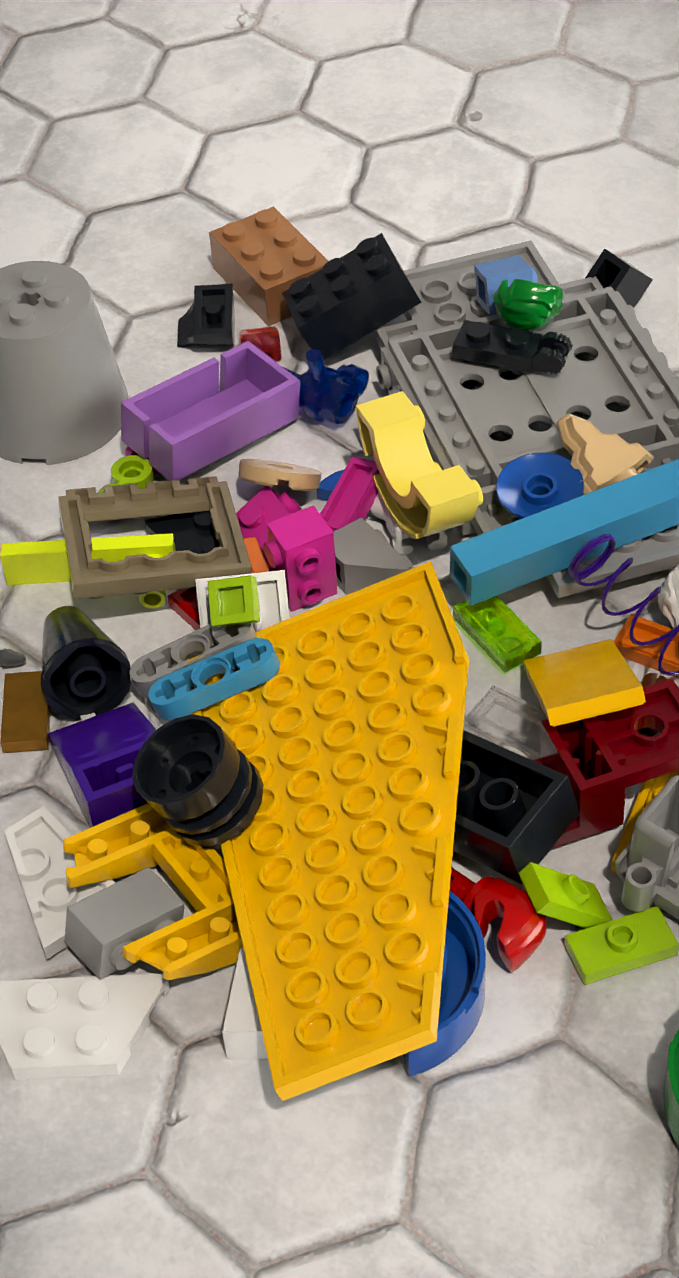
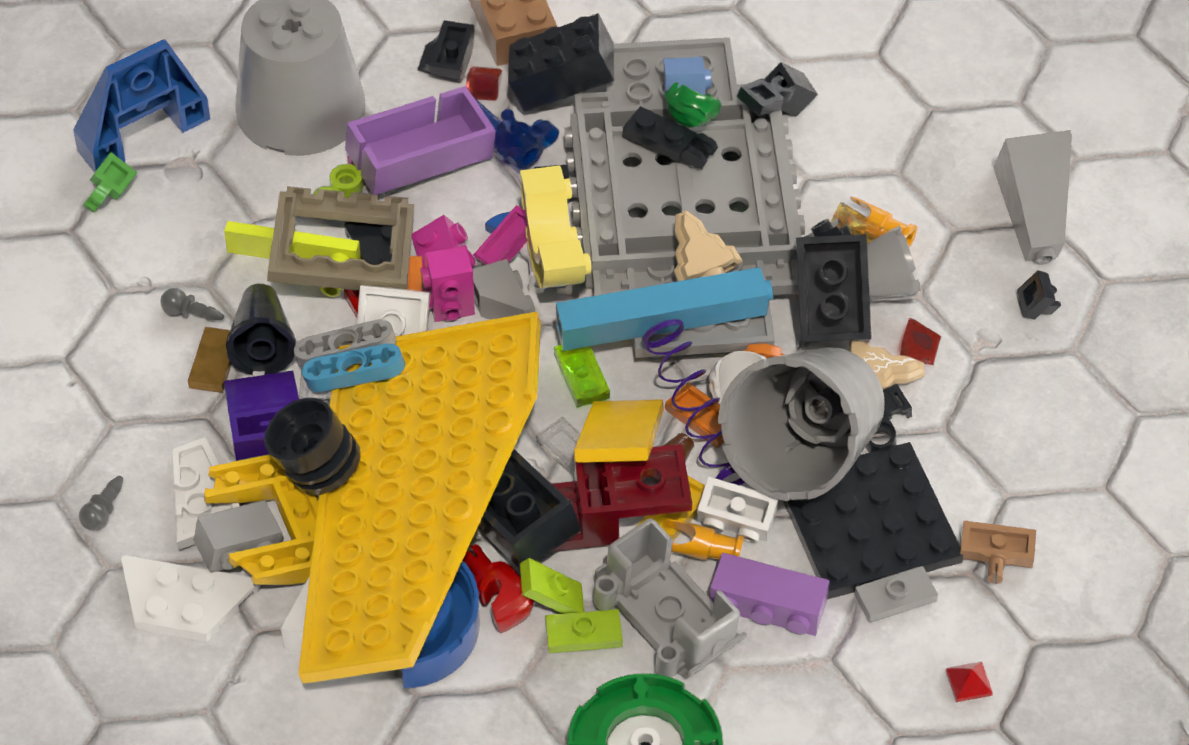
camera: 10 degrees right, 5 degrees up
lime tile [207,575,260,628] -> none
tan tile [238,459,322,491] -> none
blue dish [496,452,584,519] -> none
none -> black plate [736,76,796,117]

